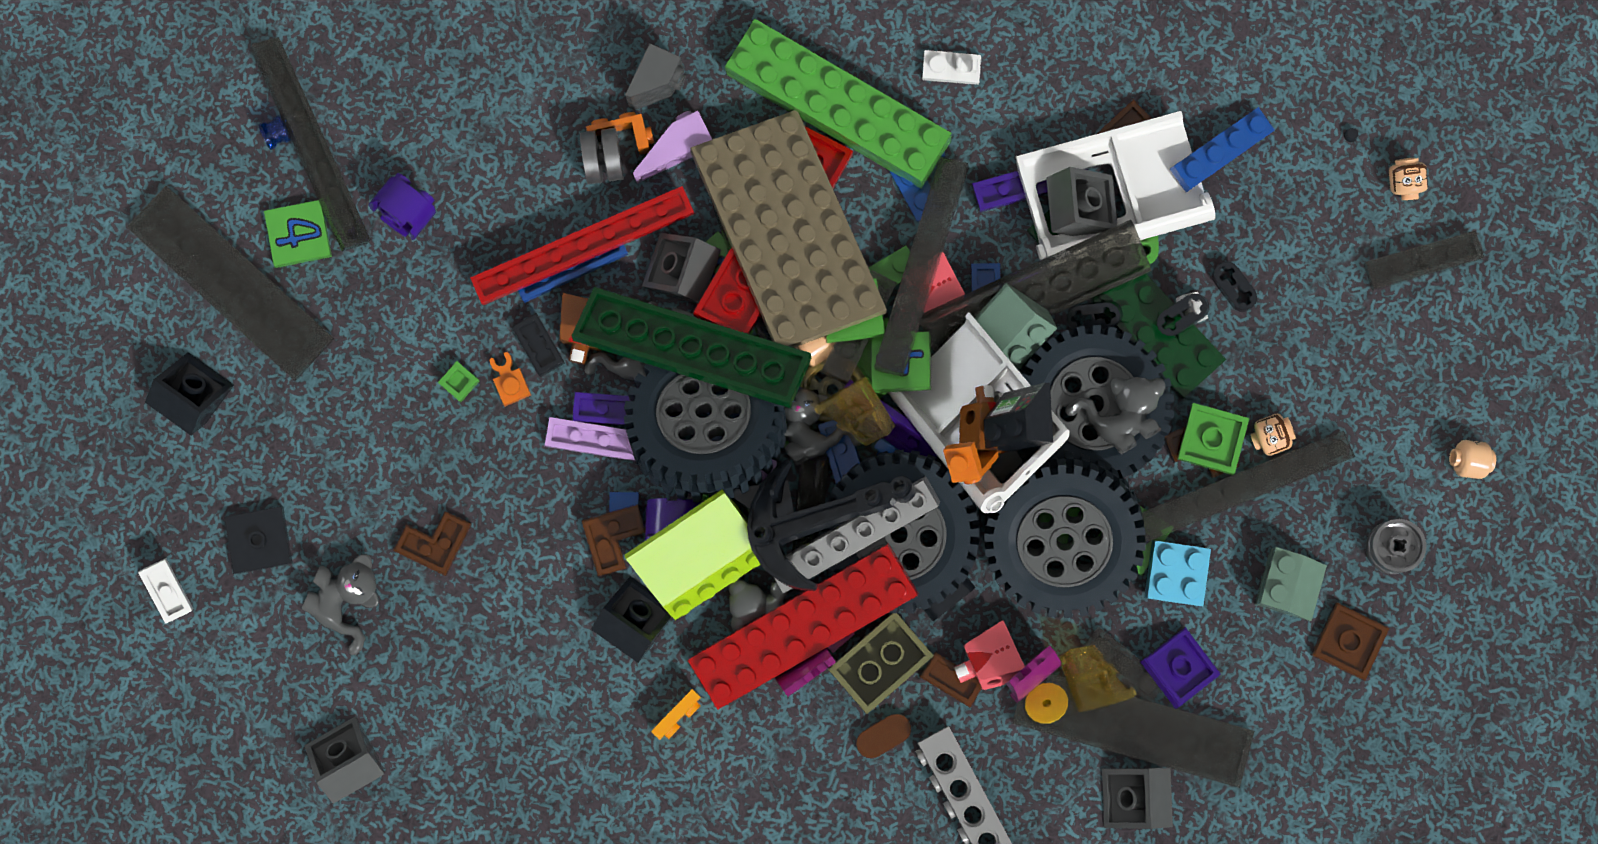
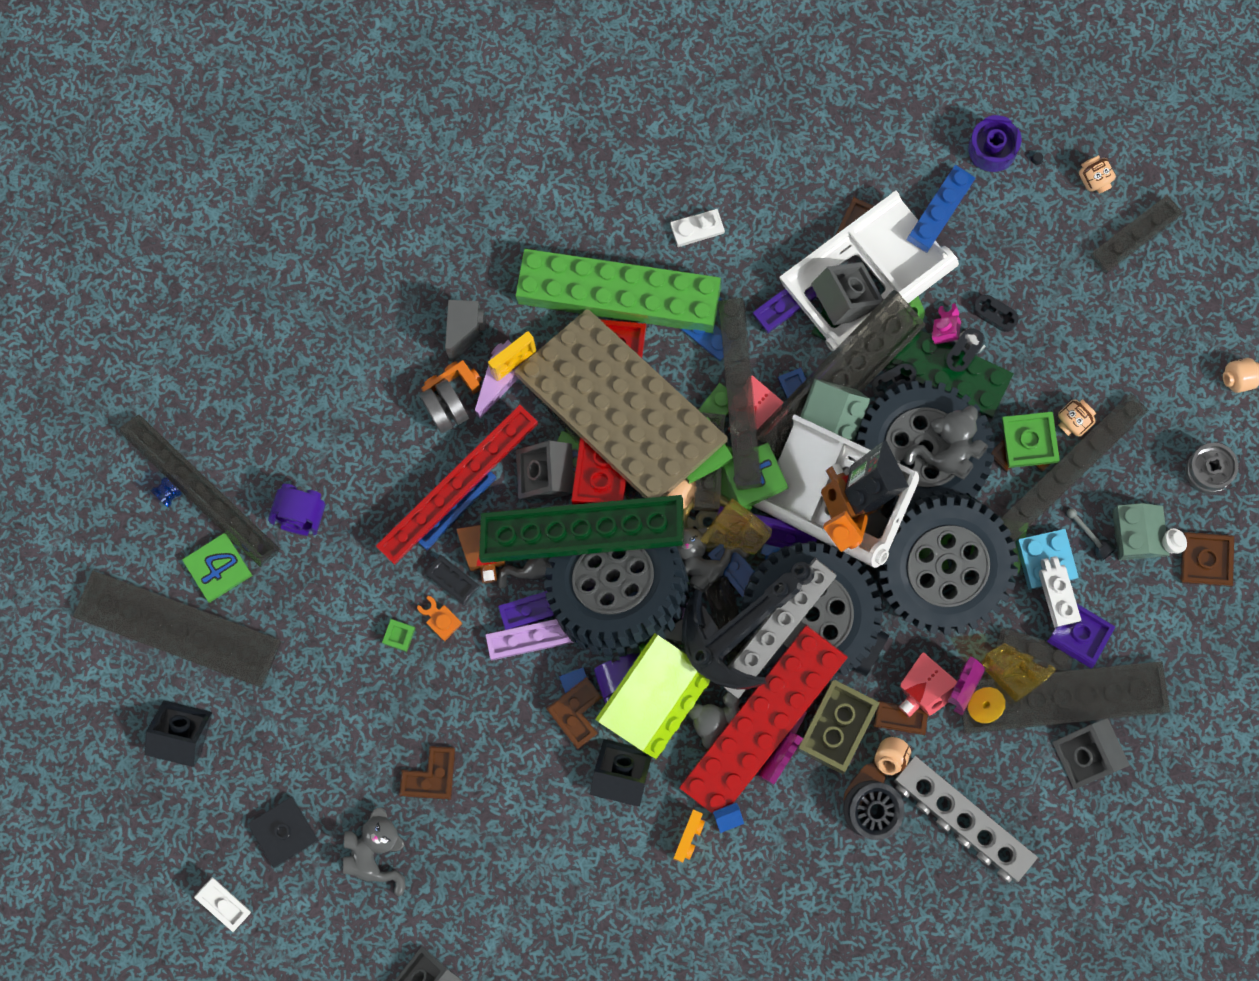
camera: 20 degrees left, 5 degrees down
none -> yellow tile [488,331,536,381]
none -> blue tile [713,803,744,833]
none -> black wheel [843,780,904,840]
none -> light nougat head [874,737,911,776]
none -> dark pink plate [932,303,961,344]
none -> dark purple brick [968,115,1022,172]
none -> white hinge [1039,556,1081,628]
none -> hinge [1067,508,1117,562]
none -> white plate [1162,528,1187,554]

